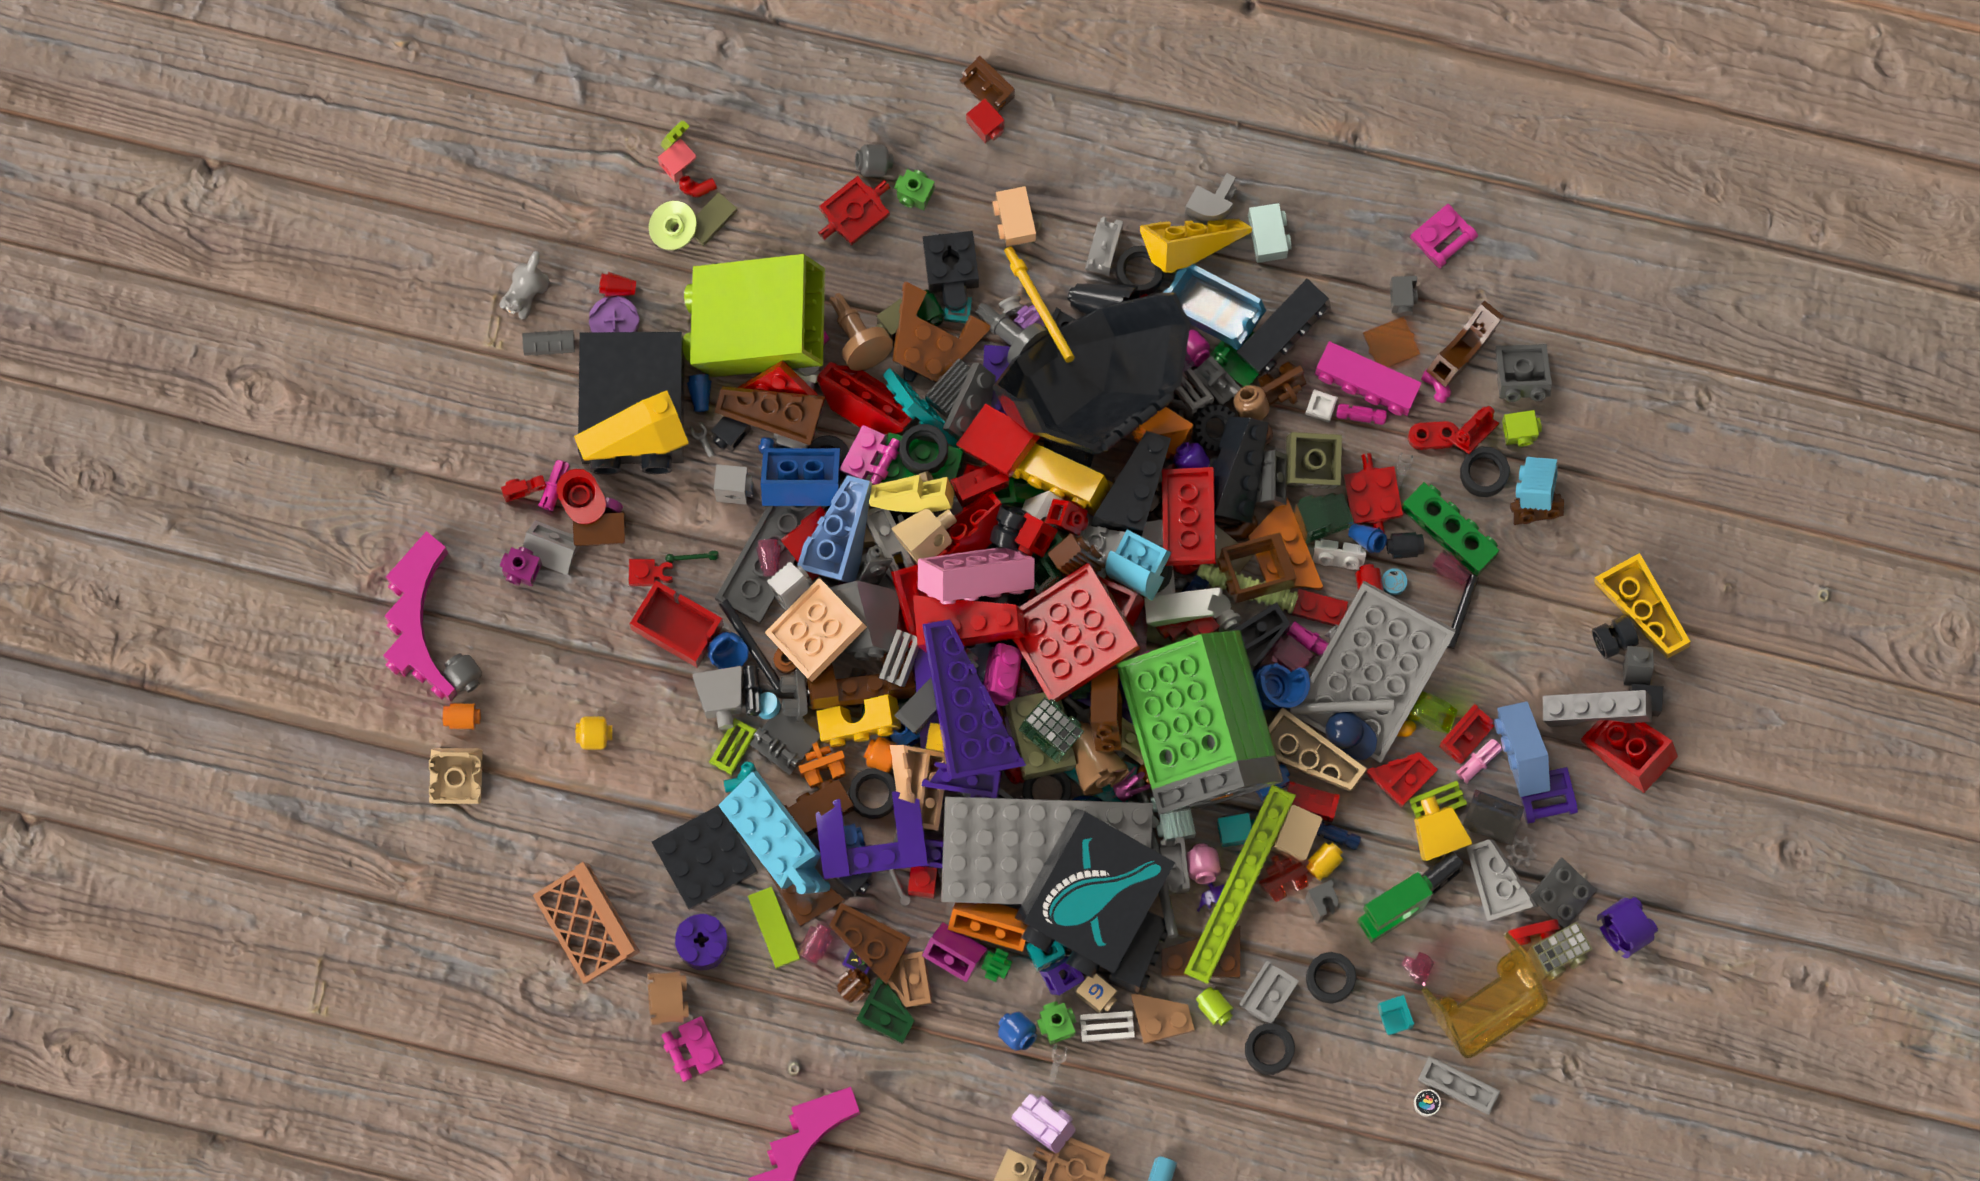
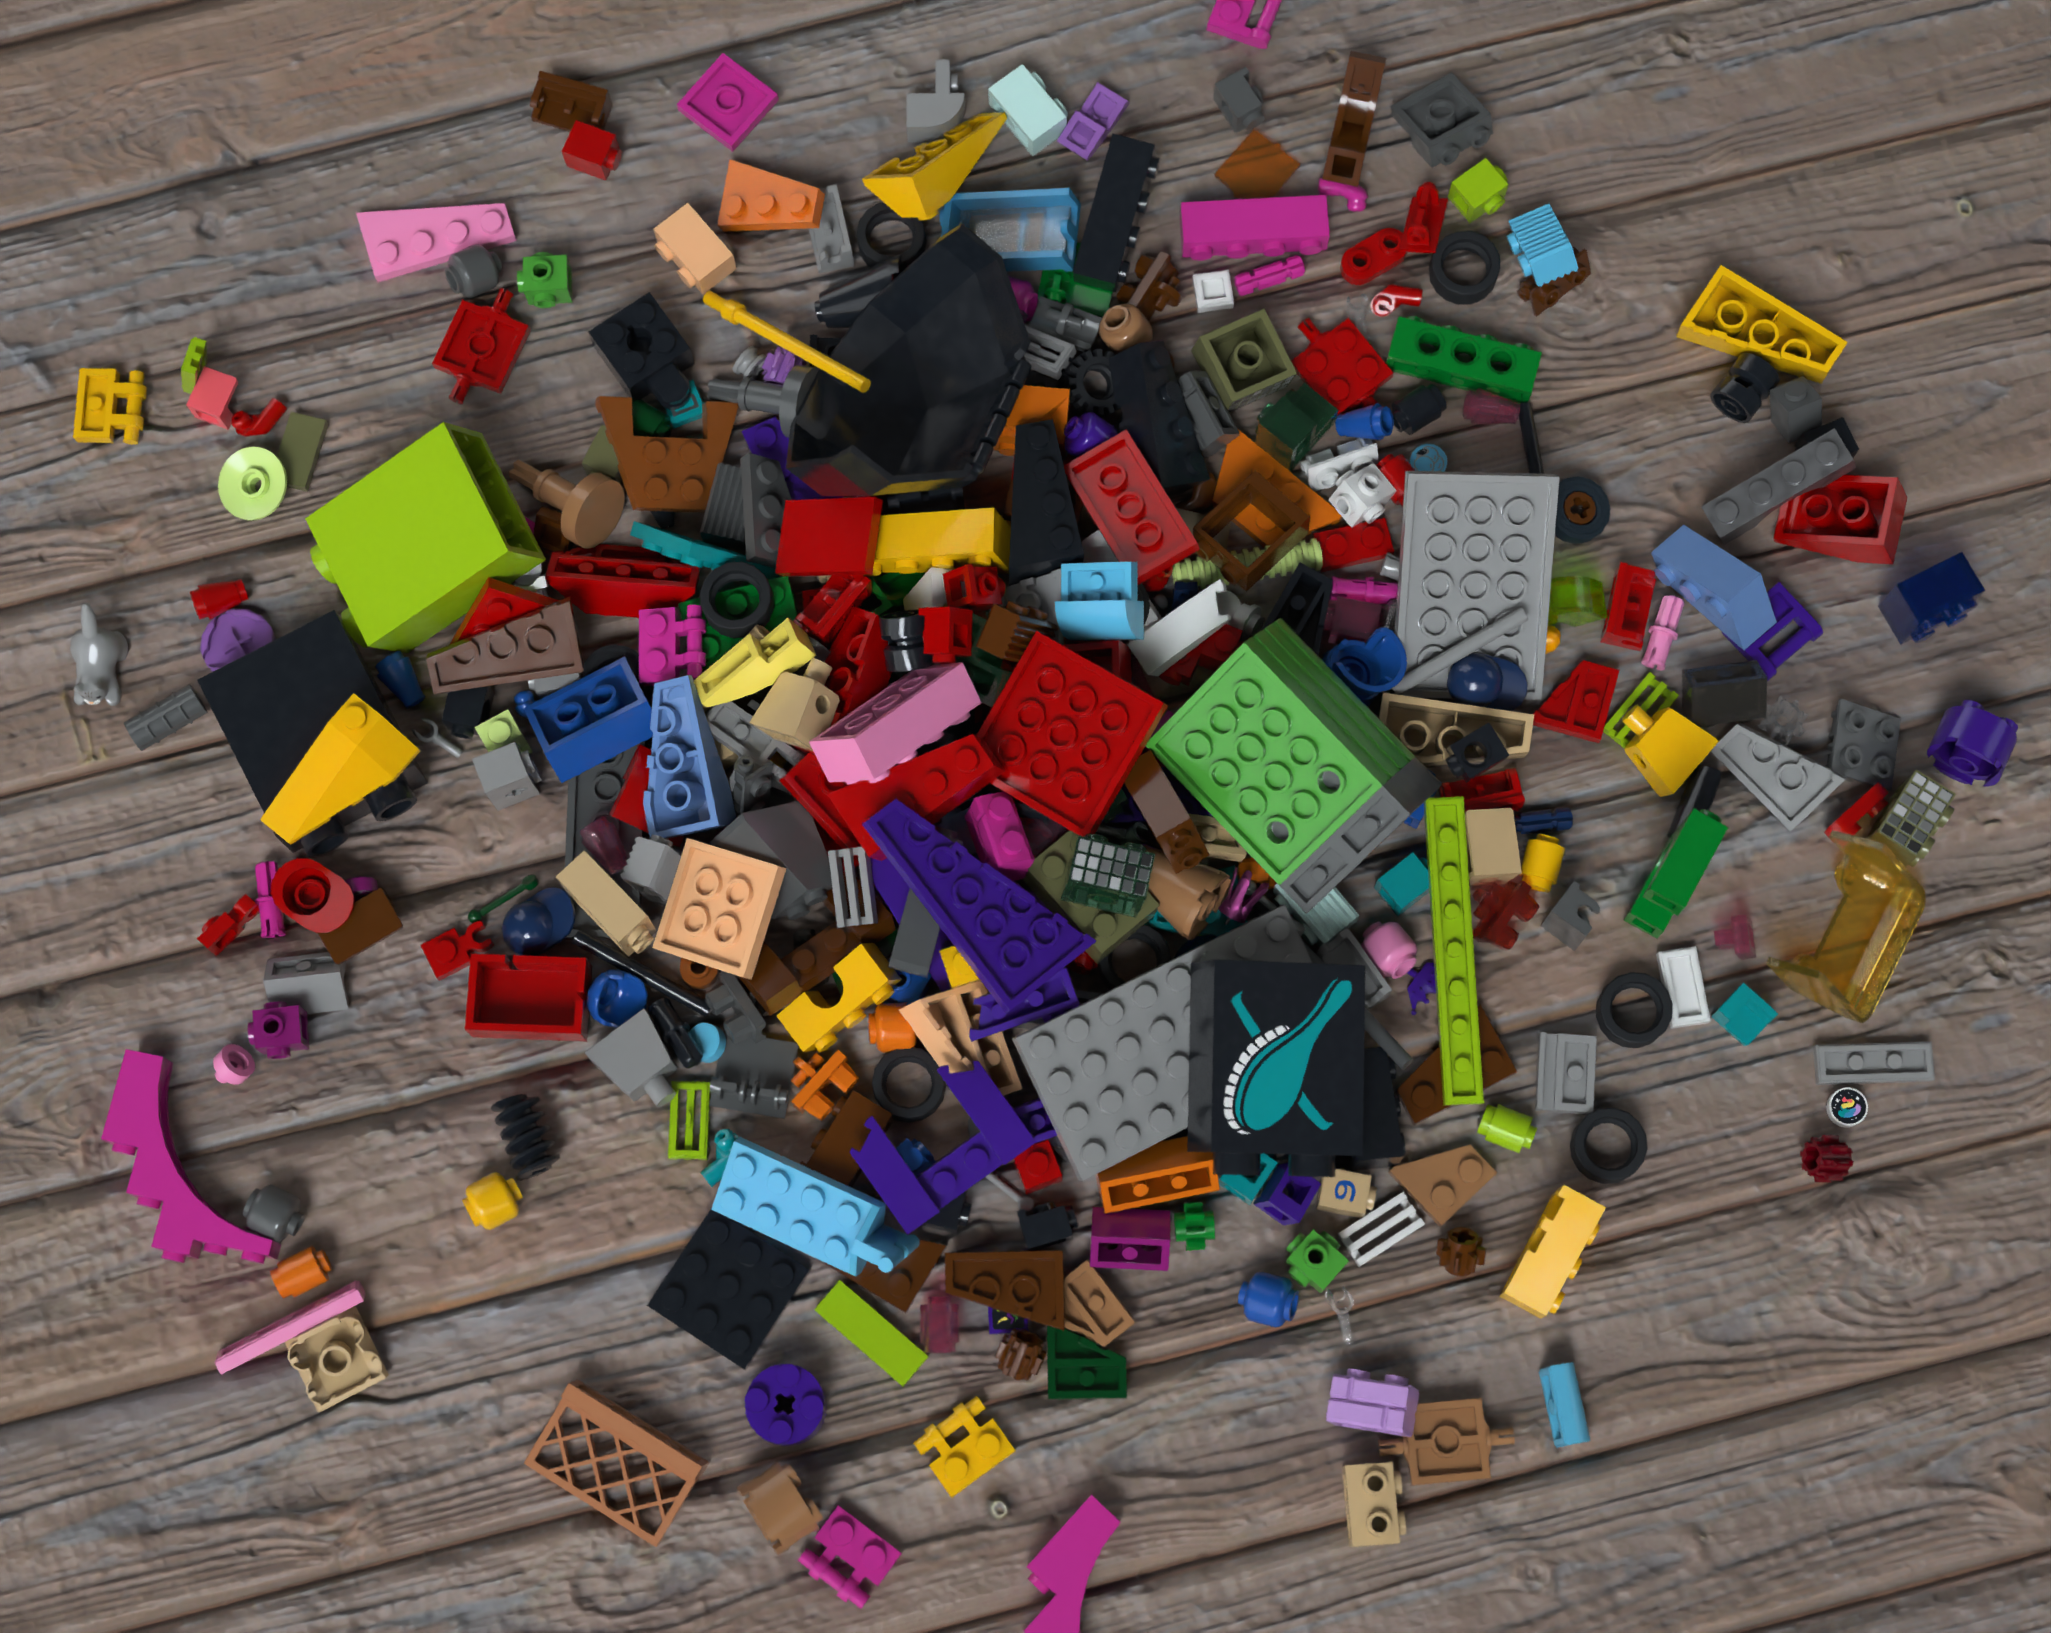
camera: 25 degrees left, 0 degrees up
none -> yellow plate [73,368,147,445]
none -> bright pink tile [213,1044,255,1085]
none -> bright pink tile [214,1280,365,1375]
none -> bright pink wing [356,203,517,282]
none -> yellowish green brick [475,709,532,754]
none -> black piece [491,1094,561,1181]
none -> dark blue cap [501,888,575,956]
none -> reddish brown brick [533,507,574,552]
none -> tan window [556,850,656,957]
none -> dark pink plate [676,53,779,152]
none -> orange wing [717,159,825,232]
none -> yellow plate [913,1396,1016,1498]
none -> black brick [1017,1202,1078,1251]
none -> medium lavender slope [1057,82,1129,161]
none -> white brick [1329,463,1397,528]
none -> red arm [1371,284,1423,317]
none -> reddish brown gear [1436,1227,1486,1276]
none -> black brick [1445,723,1509,783]
none -> yellow wedge [1499,1185,1606,1319]
none -> black bush [1555,476,1611,544]
none -> white tile [1656,946,1711,1029]
none -> dark red gear [1800,1134,1854,1183]
none -> clear blue brick [1878,552,1985,645]

